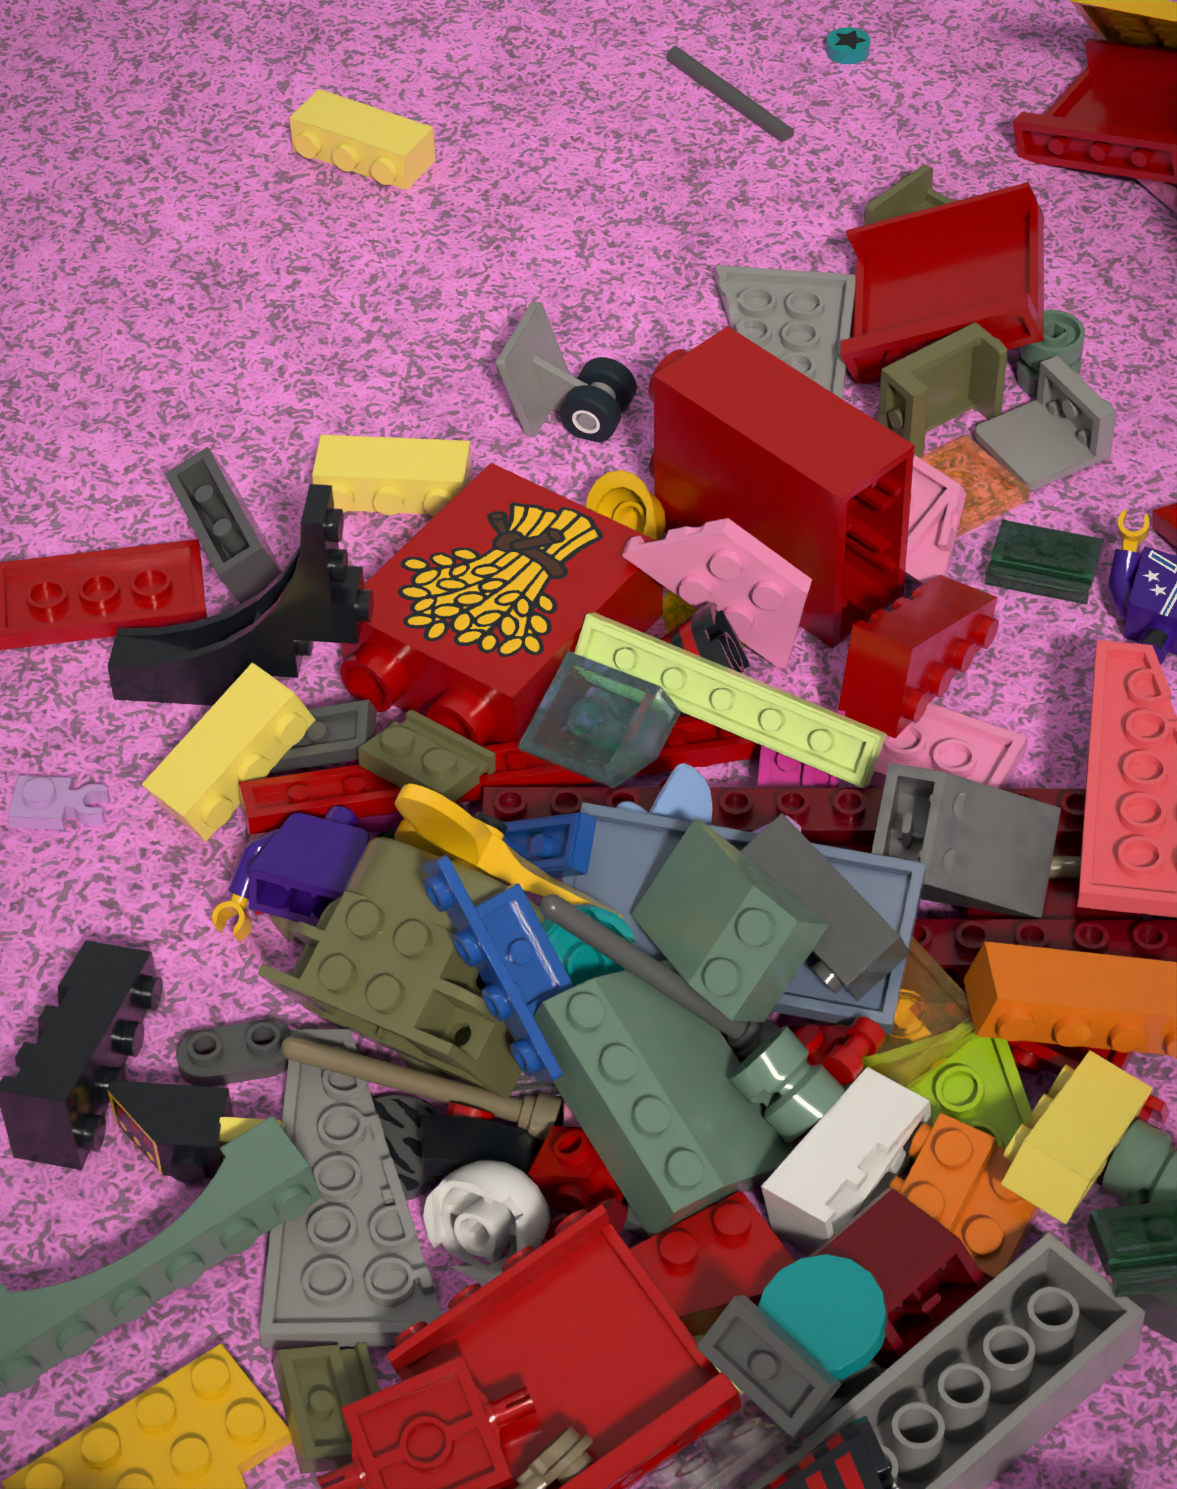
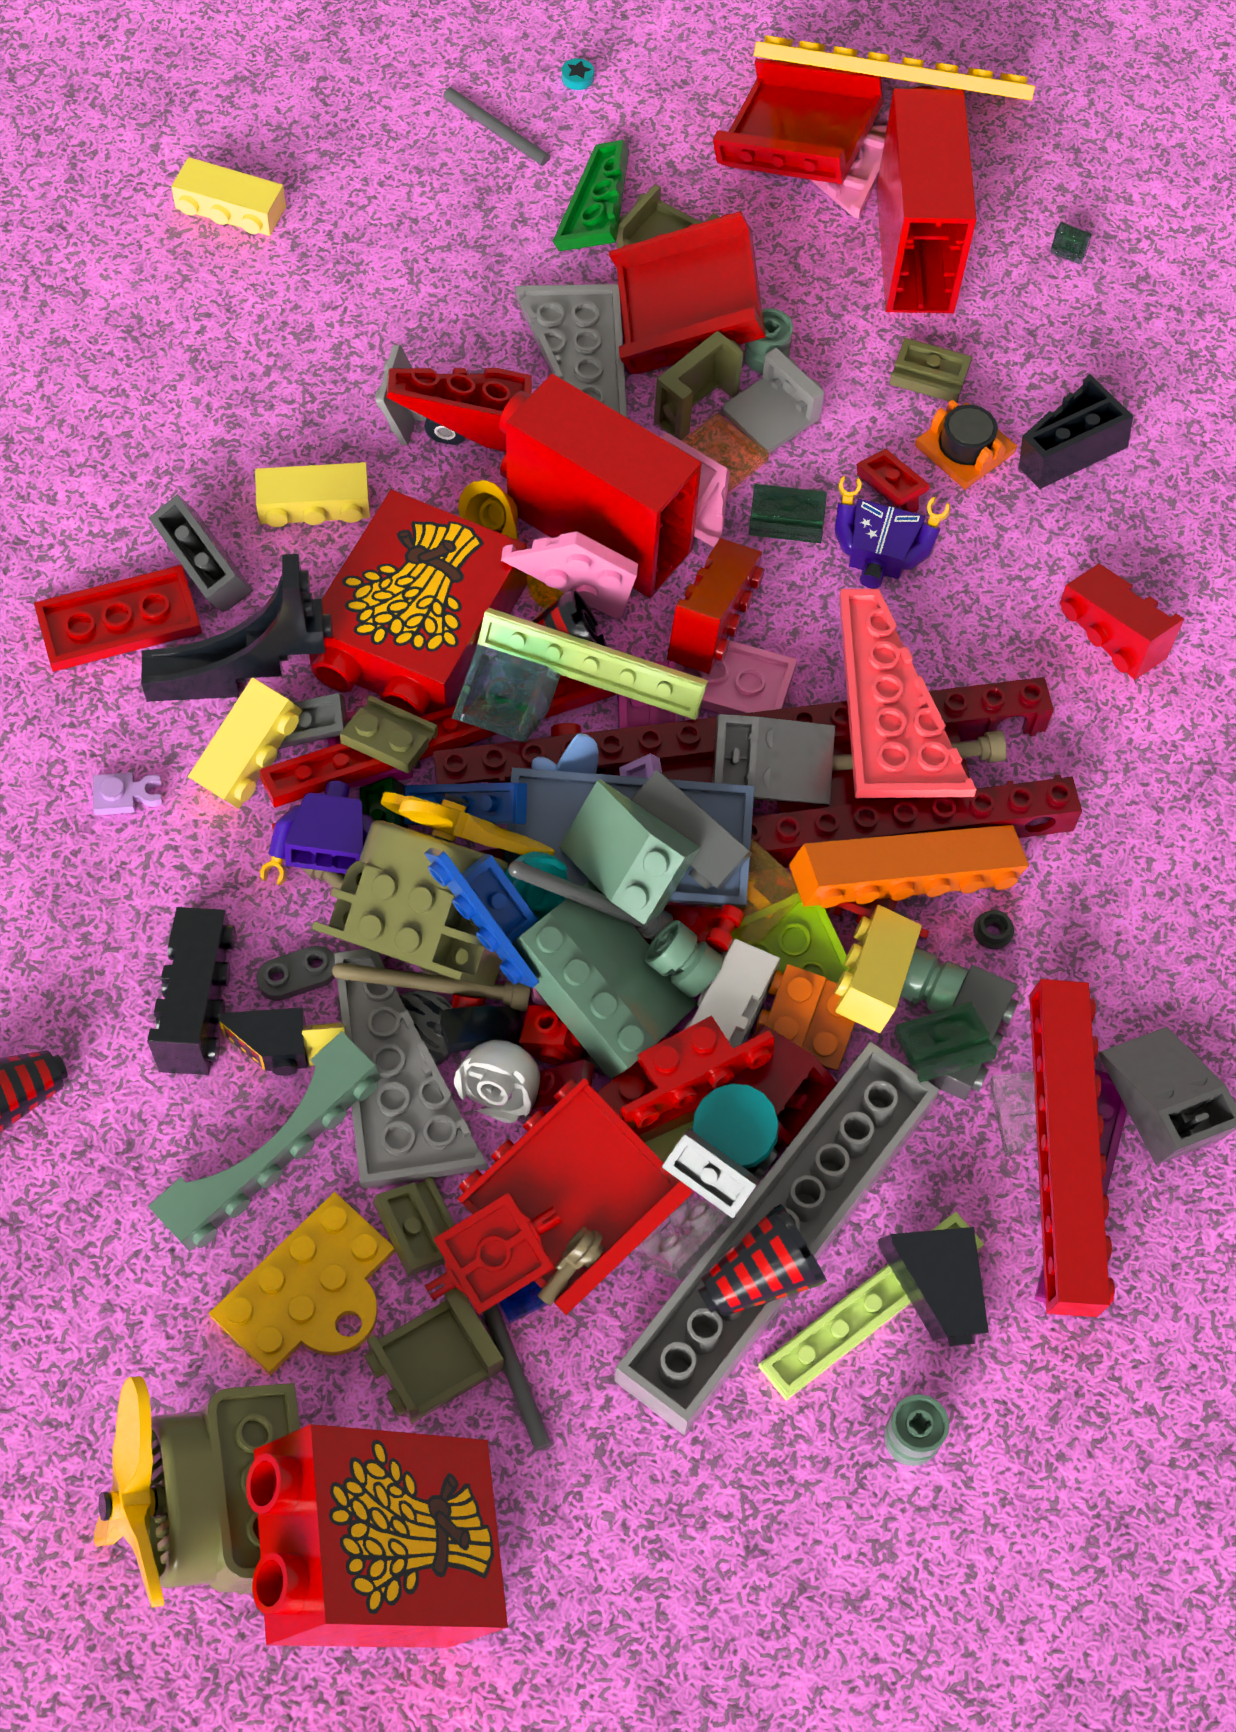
camera: 15 degrees left, 15 degrees up
none -> red wedge [386,368,532,452]
none -> green wing [552,140,629,251]
none -> red bracket [621,1015,774,1129]

